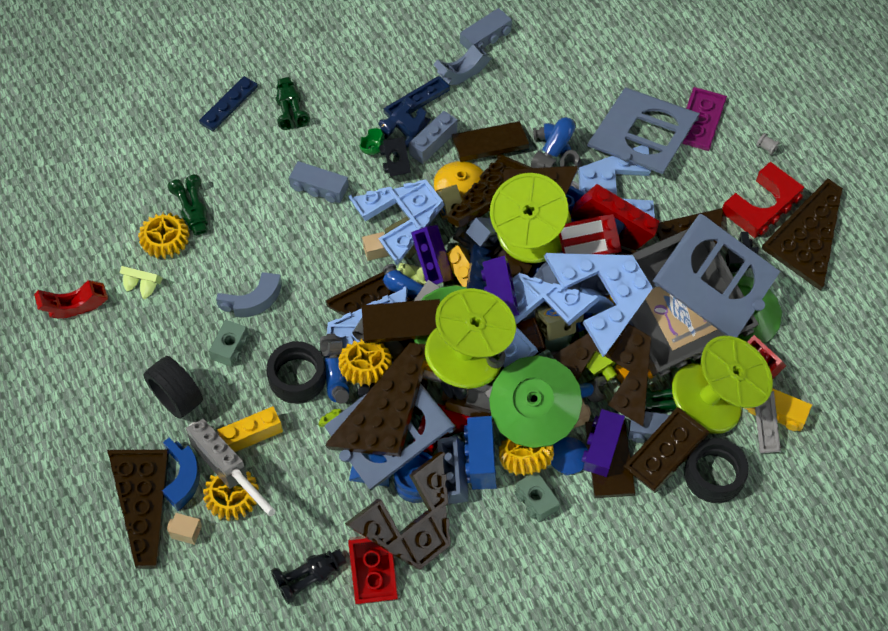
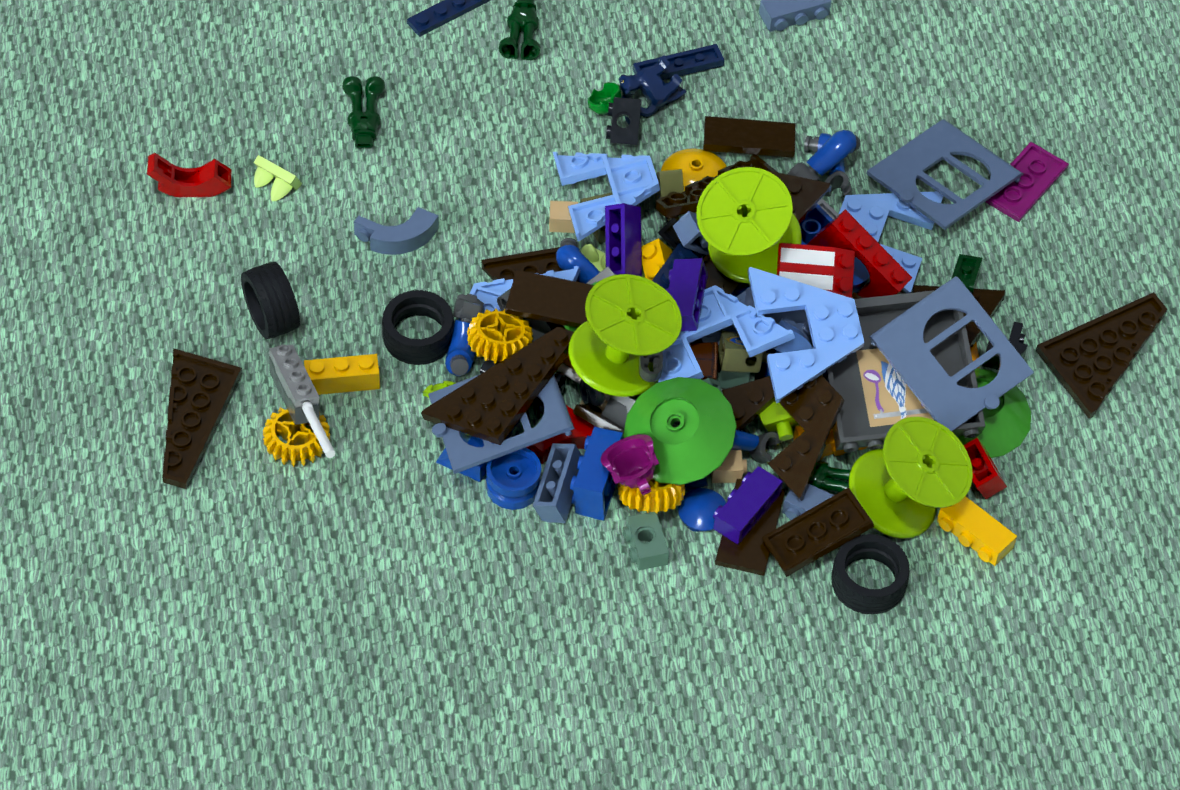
camera: 15 degrees right, 5 degrees down
yellow gear [138,212,190,259] -> none
blue arch [162,437,200,511] -> none
tan brick [167,513,202,545] -> none
sand green brick [209,320,250,367] -> none
black piece [270,549,347,605] -> none
sand blue brick [289,161,349,203] -> none
dark brown wing [345,452,451,570] -> none
red slope [348,536,398,604] -> none
sand blue brick [409,111,458,164] -> none
sand blue arch [433,44,492,85] -> none
red arch [722,161,804,238] -> none
light grey tile [755,391,781,453] -> none
light grey bush [756,133,780,155] -> none
none -> magenta helmet [600,434,659,496]
none -> dark green hinge [952,254,982,293]

